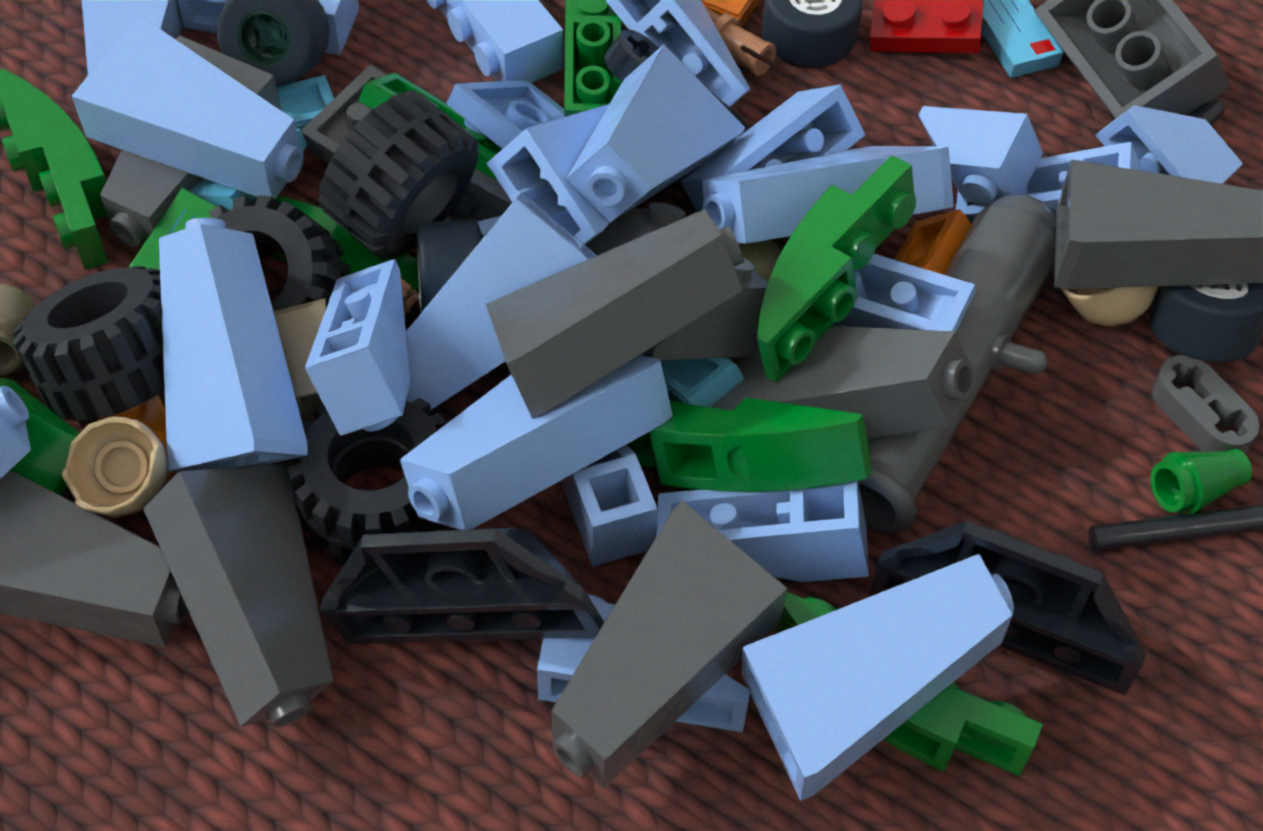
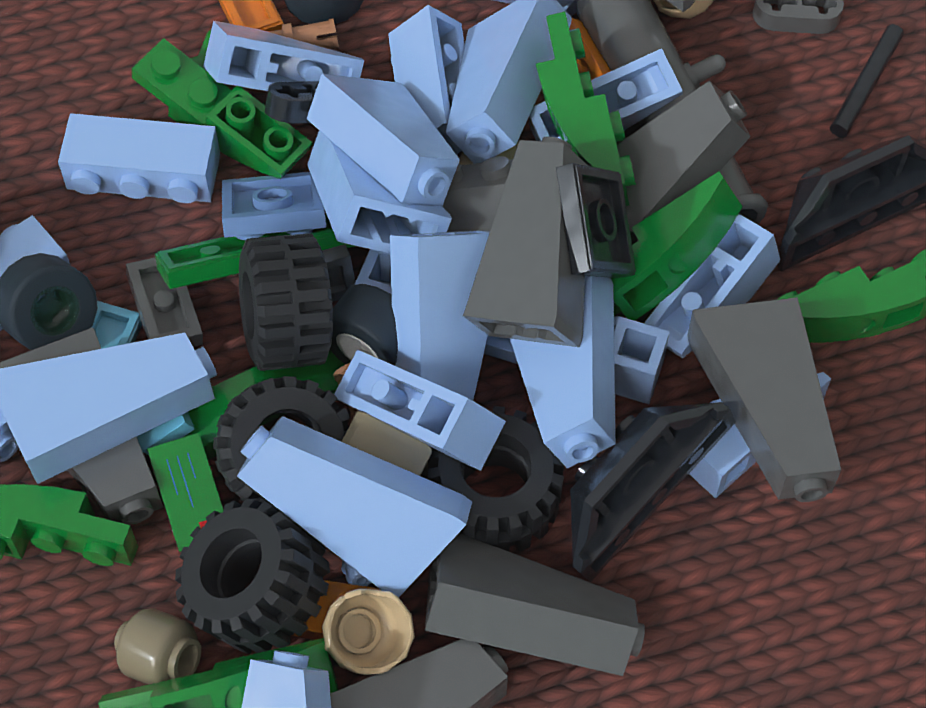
camera: 50 degrees left, 5 degrees up
light blue slope [741,554,1014,801] -> none
green cone [1150,449,1252,514] -> none
none -> black tile [556,163,636,278]

